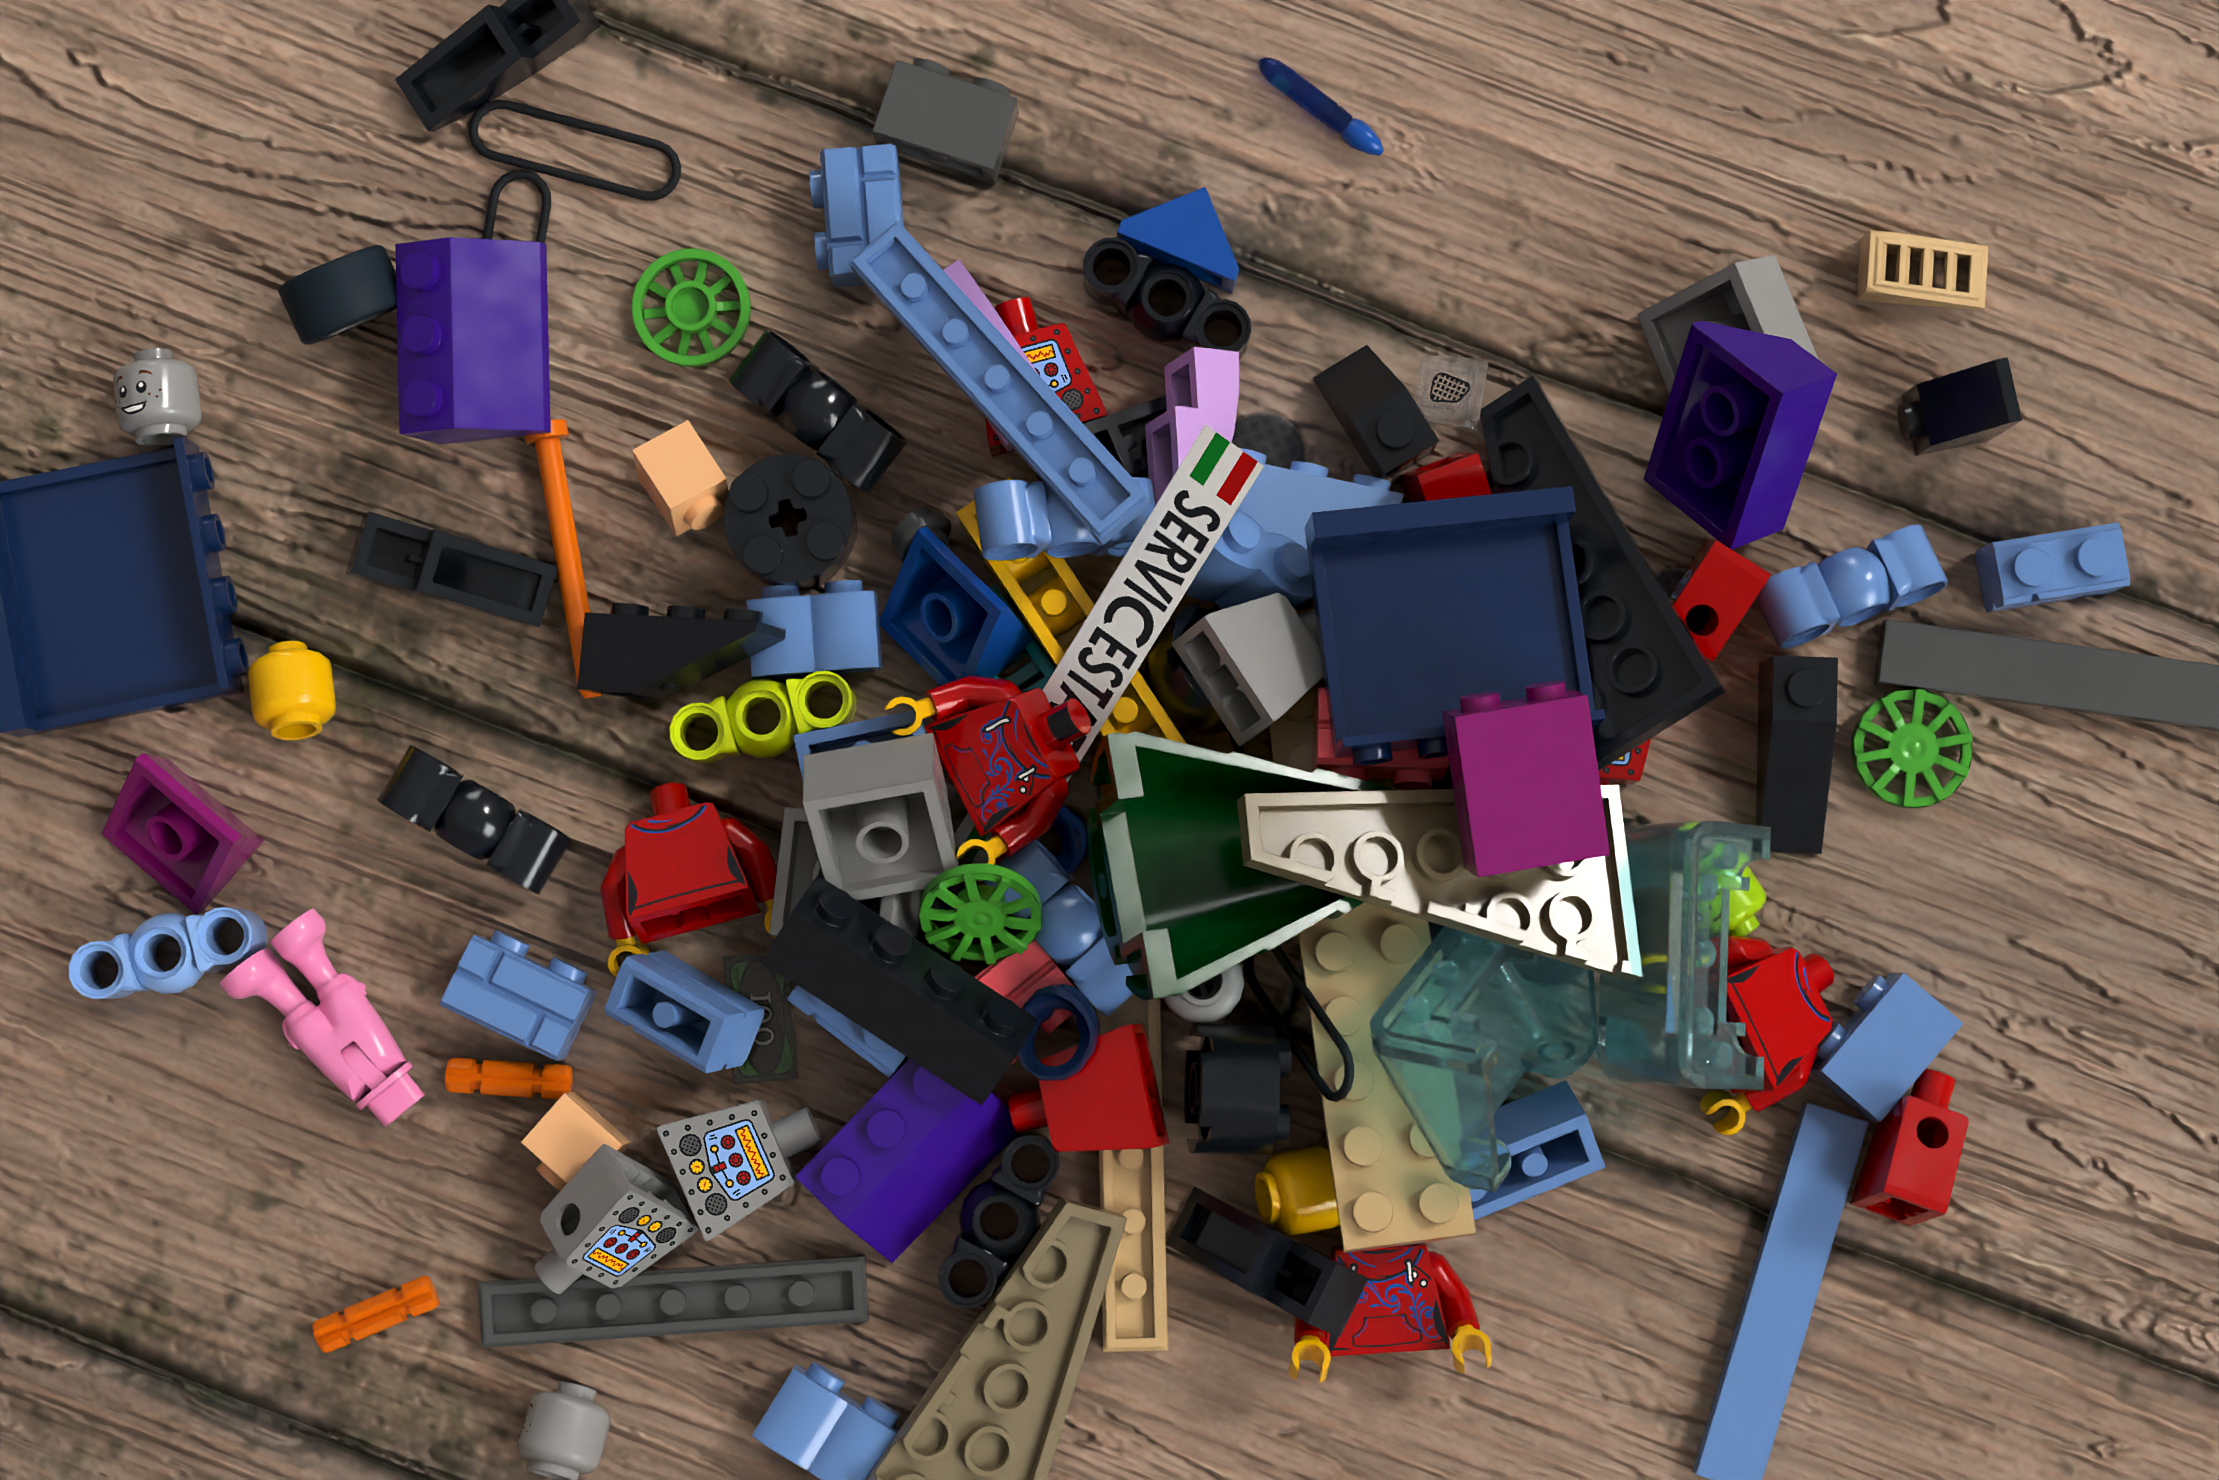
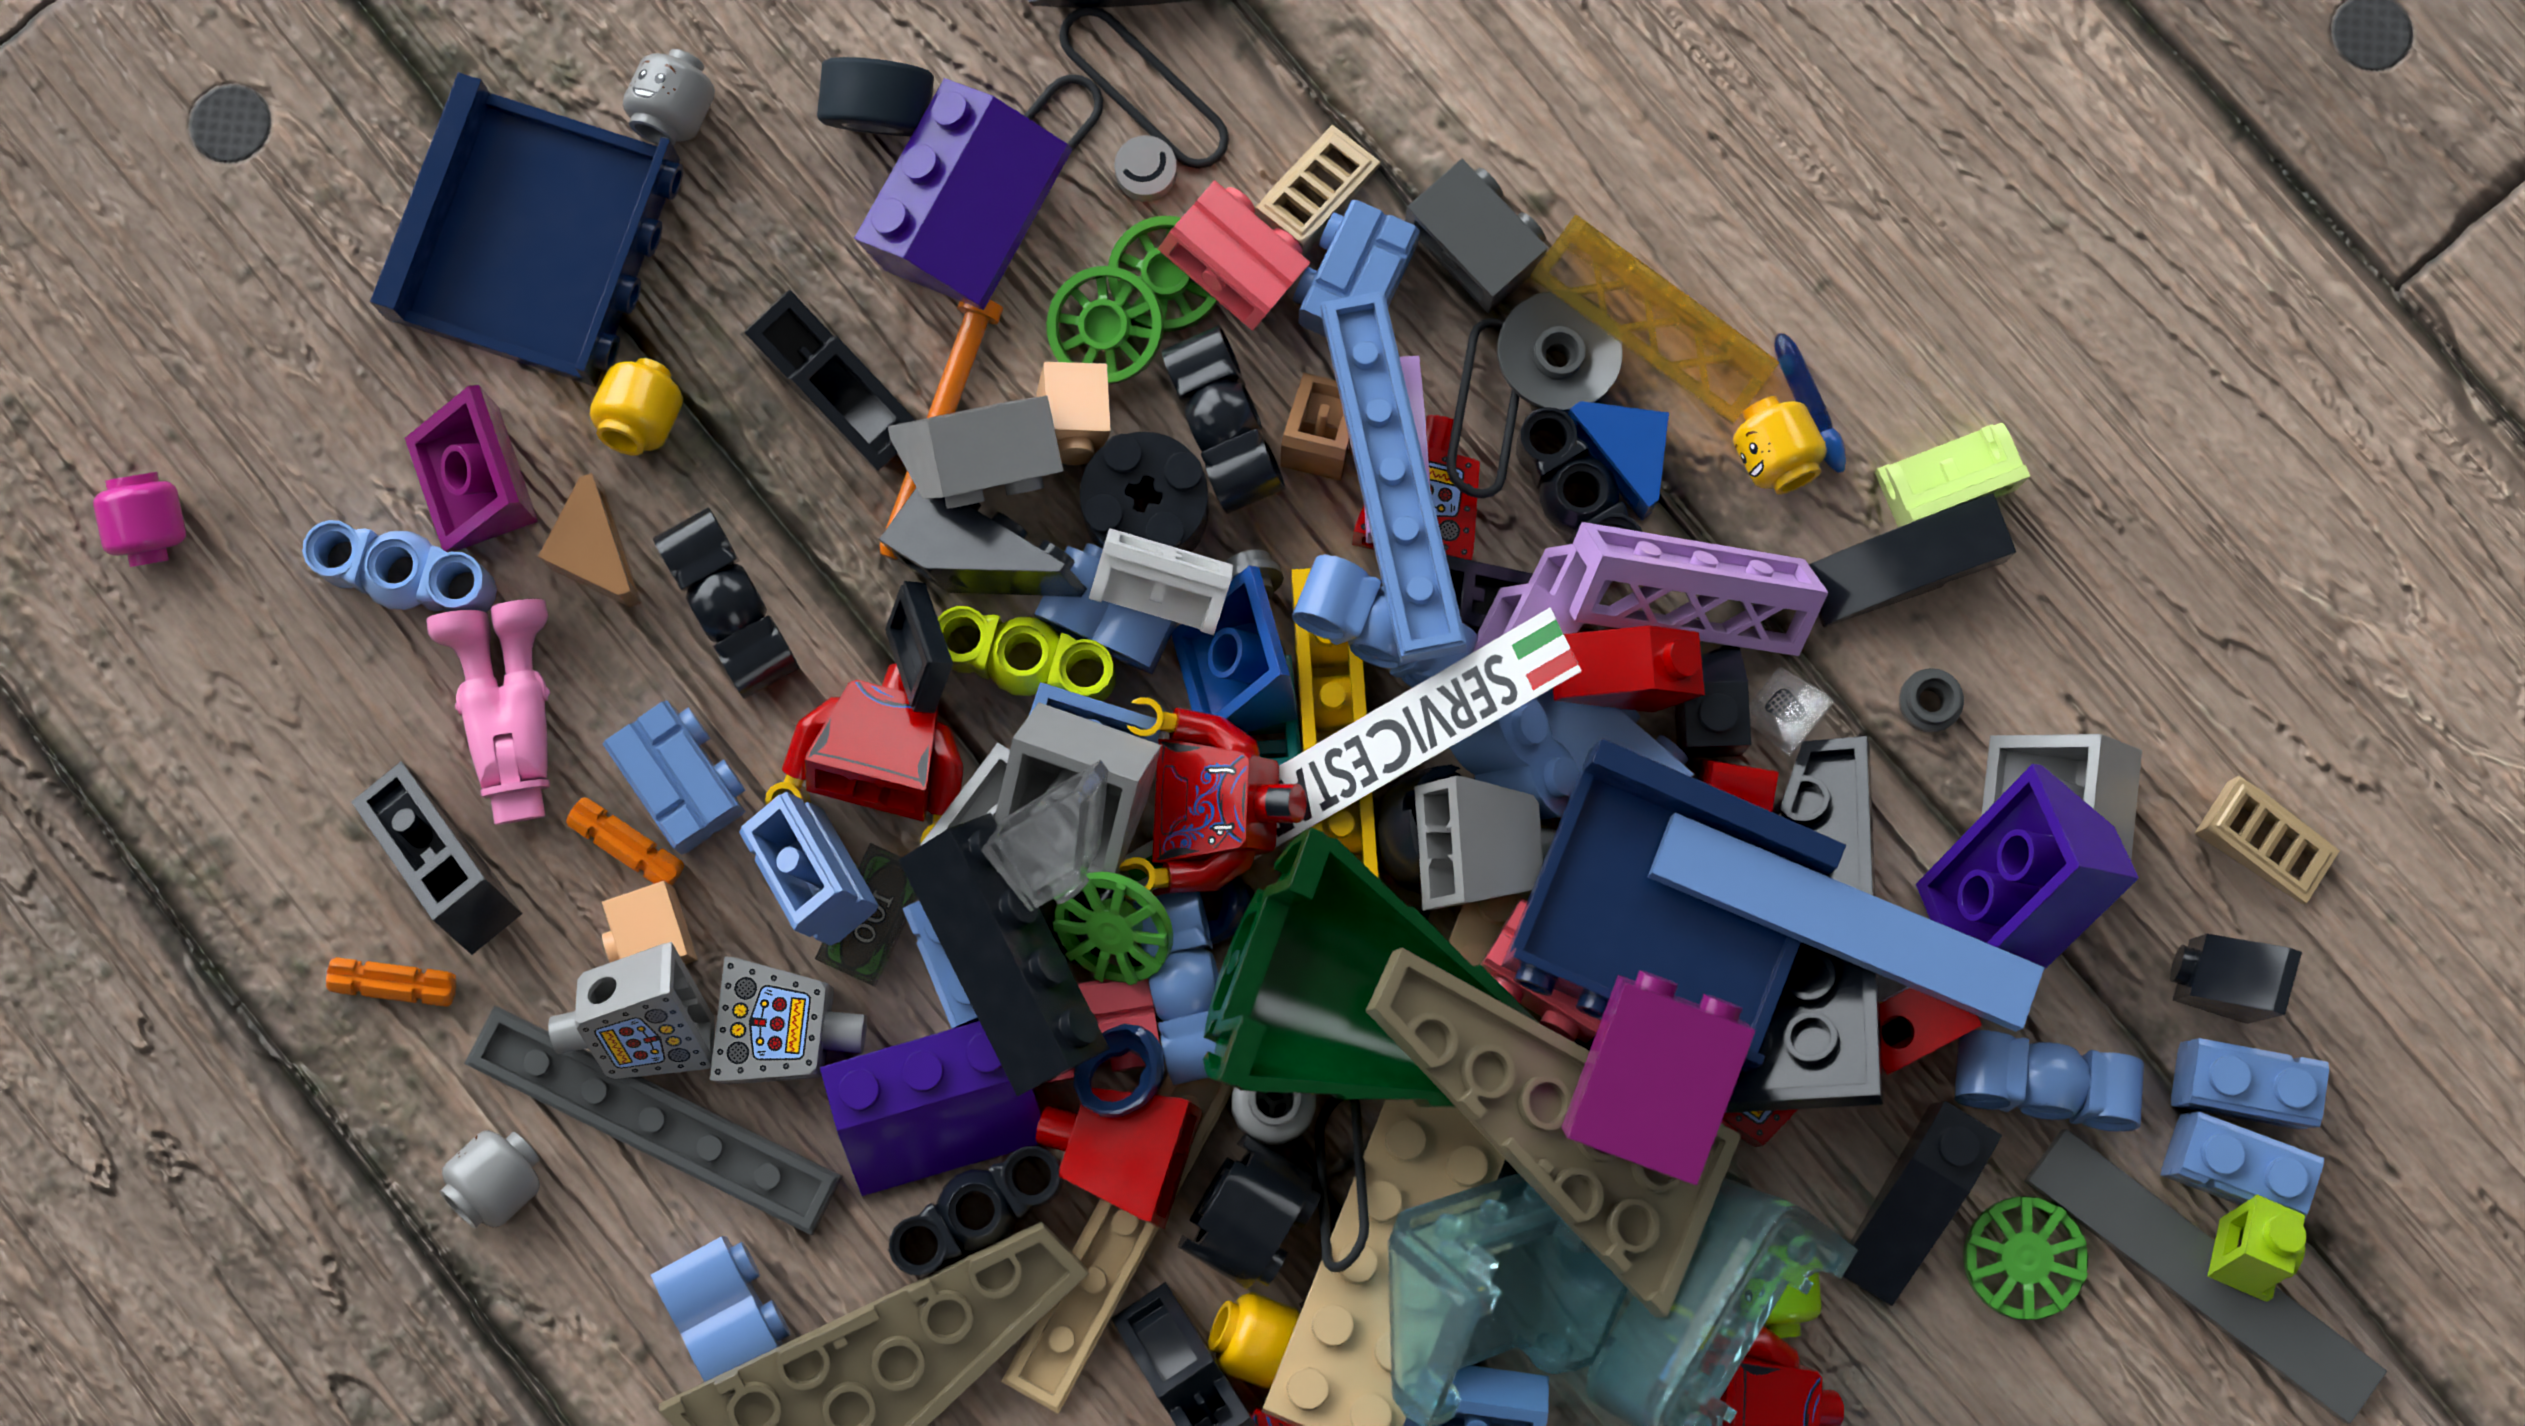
camera: 30 degrees right, 5 degrees down
none -> black slope [351,761,523,955]
none -> medium nougat slope [538,473,642,607]
none -> black tile [885,581,953,713]
none -> light grey slope [888,395,1063,508]
none -> clear slope [981,760,1109,911]
none -> bright green wheel [1046,266,1164,384]
none -> white hinge [1089,528,1233,635]
none -> light grey tile [1114,135,1177,202]
none -> coral brick [1157,180,1311,331]
none -> tan slope [1255,124,1380,256]
none -> medium nougat slope [1280,373,1350,481]
none -> black piece [1446,318,1520,499]
none -> dark grey dish [1497,291,1623,412]
none -> clear yellow fence [1530,214,1780,425]
none -> red slope [1553,625,1705,713]
none -> lavender fence [1569,522,1828,656]
none -> medium blue tile [1648,813,2045,1032]
none -> yellow head [1733,396,1827,495]
none -> black slope [1809,493,2016,628]
none -> yellowish green hinge [1874,423,2030,528]
none -> dark grey plate [1899,668,1964,732]
none -> medium blue brick [2171,1038,2329,1130]
none -> lime brick [2207,1195,2306,1302]

